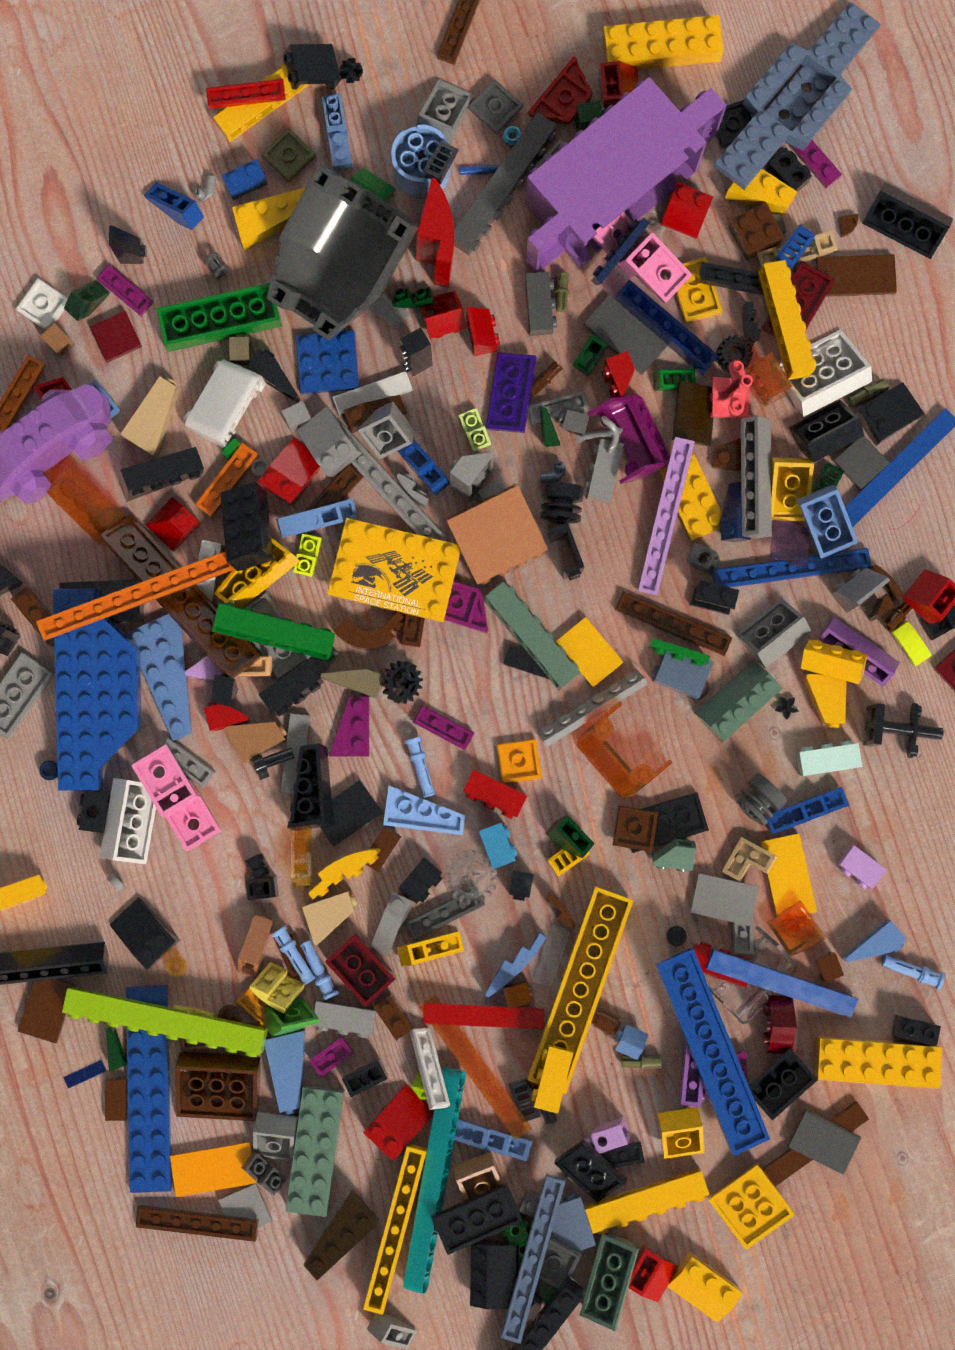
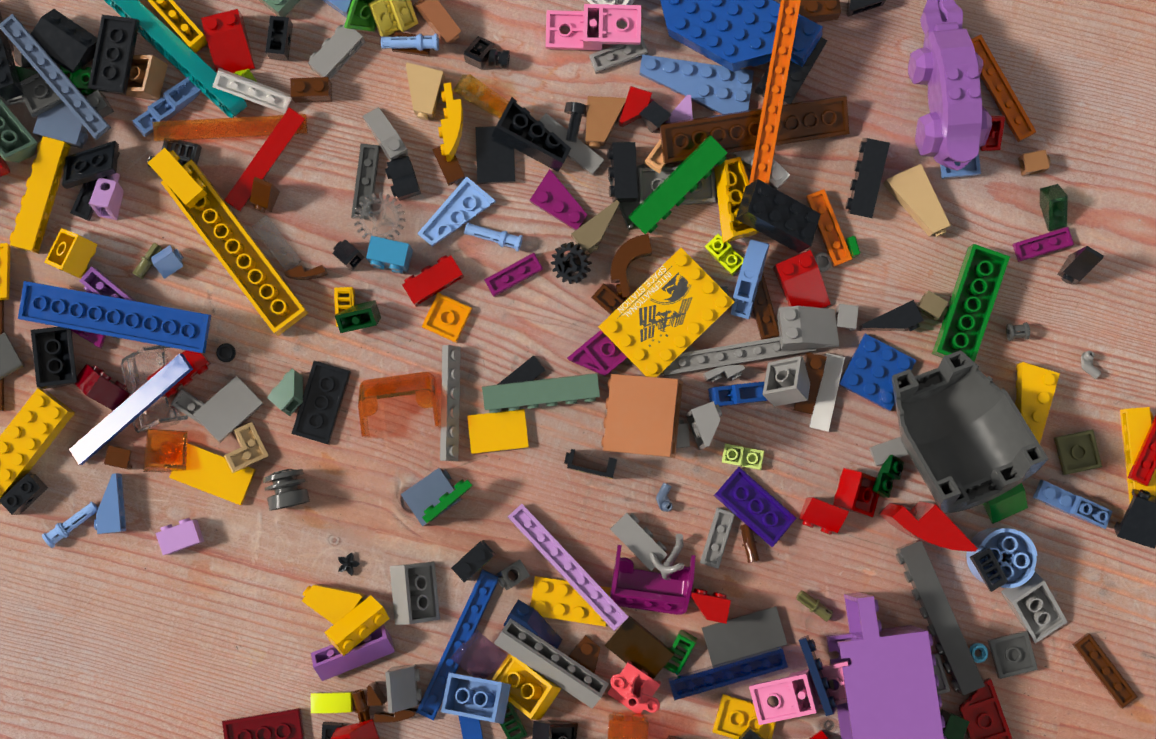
camera: 125 degrees right, 0 degrees up
white tile [15,278,71,329] -> none
clear orange slope [47,459,126,545] -> none
dark red tile [90,311,142,363] -> none
blue slope [144,182,204,230] -> none
red slope [145,497,201,552] -> none
white windscreen [184,359,266,448] -> none
blue brick [222,159,267,200] -> none
light blue pin [300,940,339,1001] -> none
magenta plate [309,1036,354,1077] -> none
dark red brick [325,933,397,1007] -> none
black gear [339,58,363,83] -> none
yellow slope [397,931,464,967] -> none
black brick [399,327,433,377] -> none
blue piece [460,164,501,175] -> none
medium blue slope [485,932,547,997] -> none
dark grey brick [525,272,557,336] -> none
dark green slope [540,406,560,447] -> none
black wheel [540,482,584,524] -> none
dark grey brick [558,407,589,434] -> none
dark green slope [572,333,608,376] -> none
reddish brown brick [591,1008,621,1035] -> none
reddish brown tile [612,806,658,852] -> none
reddish brown tile [615,592,732,656] -> none
sand green slope [694,661,783,743] -> none
black tyre [716,335,753,373] -> none
blue slope [765,786,850,834] -> none
light aqua brick [796,740,863,777] -> none
black piece [863,703,944,758] -> none

